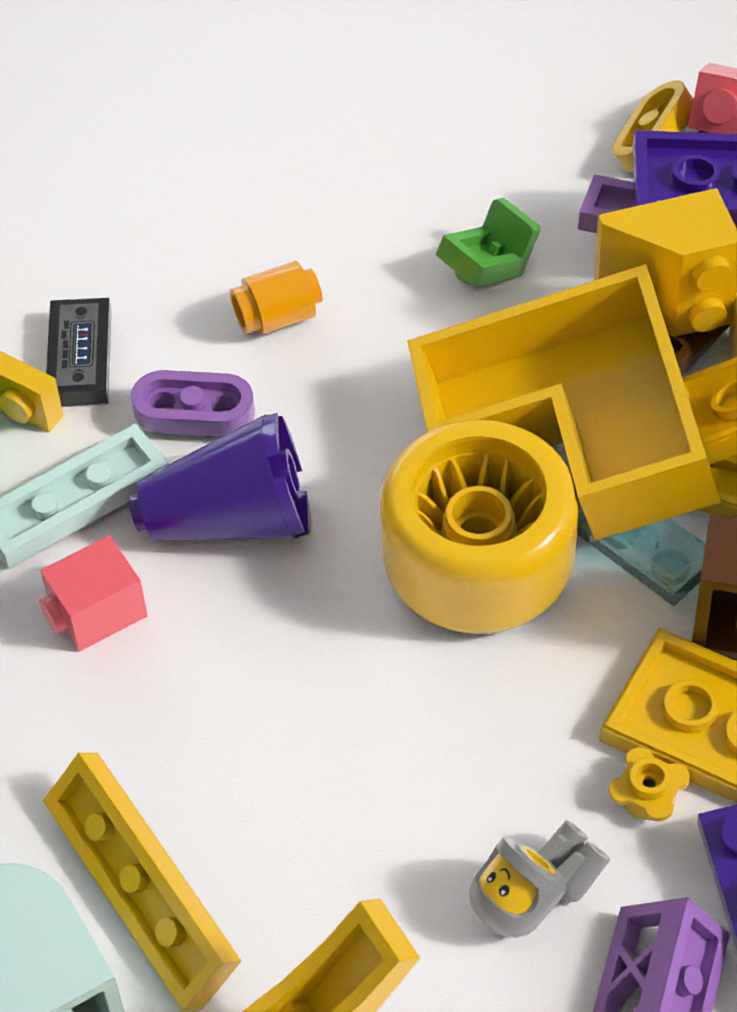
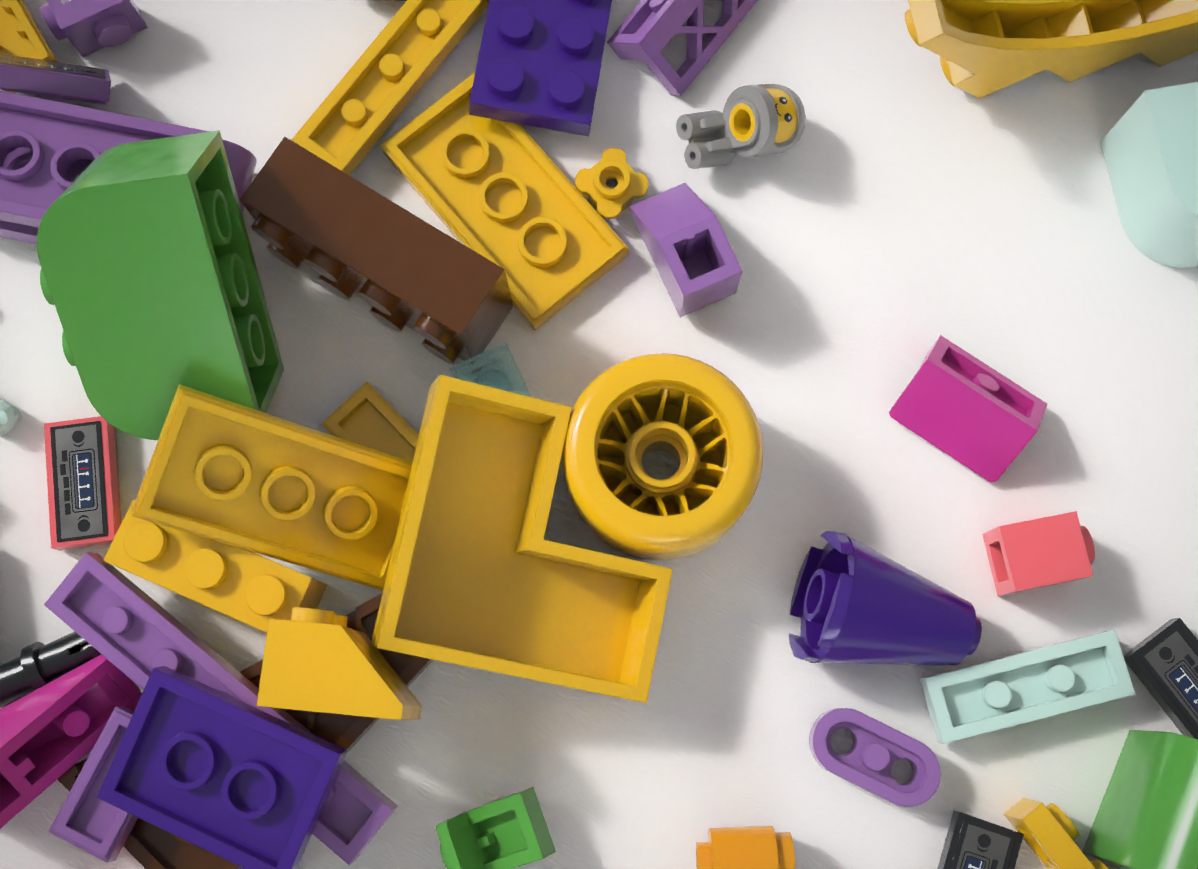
camera: 160 degrees left, 25 degrees up
yellow plate [43,752,242,1012] -> none
none -> medium lavender slope [629,183,743,318]
none -> dark pink panel [889,335,1047,482]

